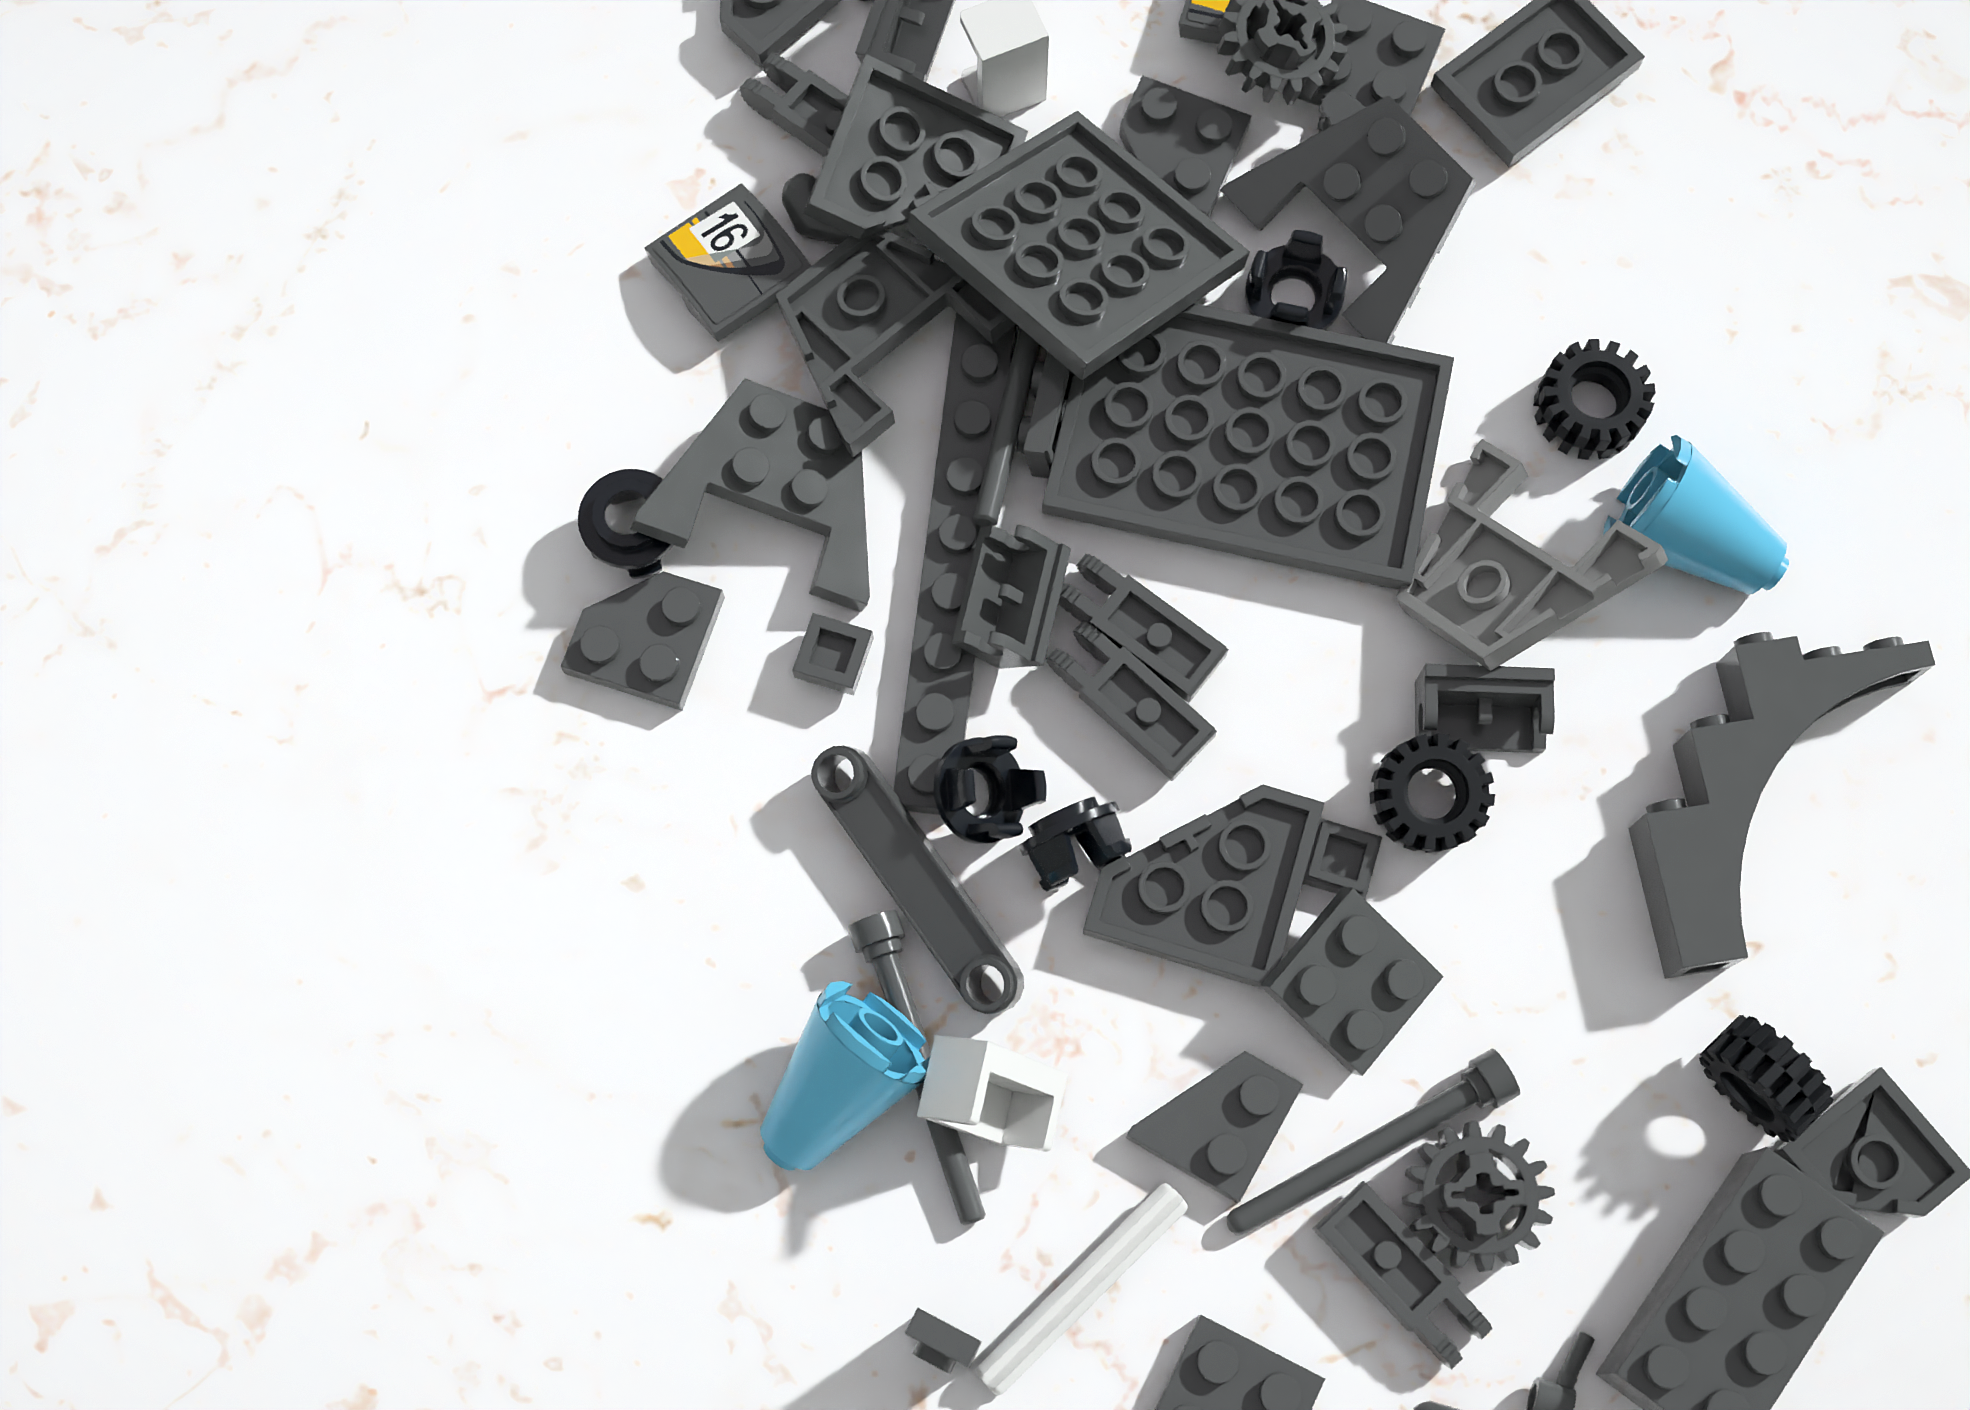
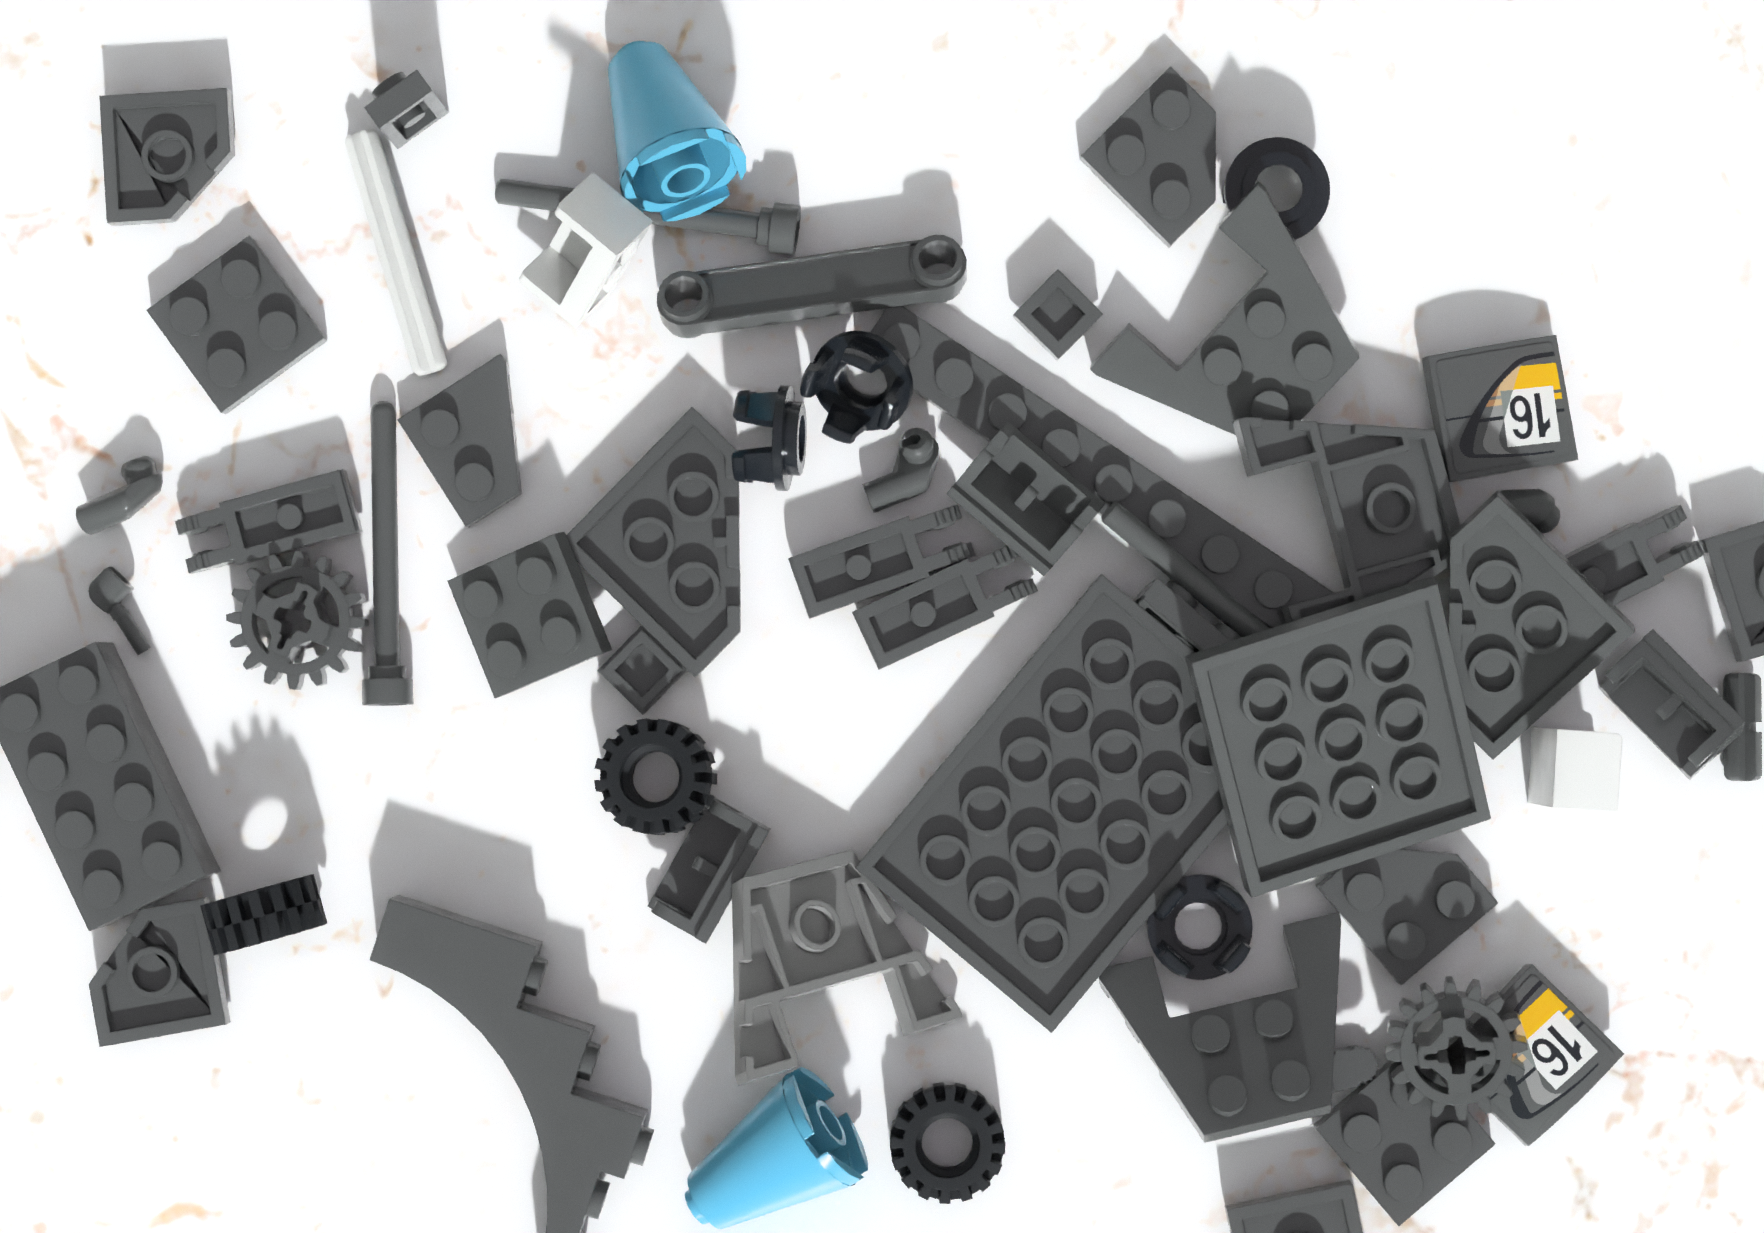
camera: 115 degrees right, 15 degrees up
none -> dark grey arm [862,427,939,513]

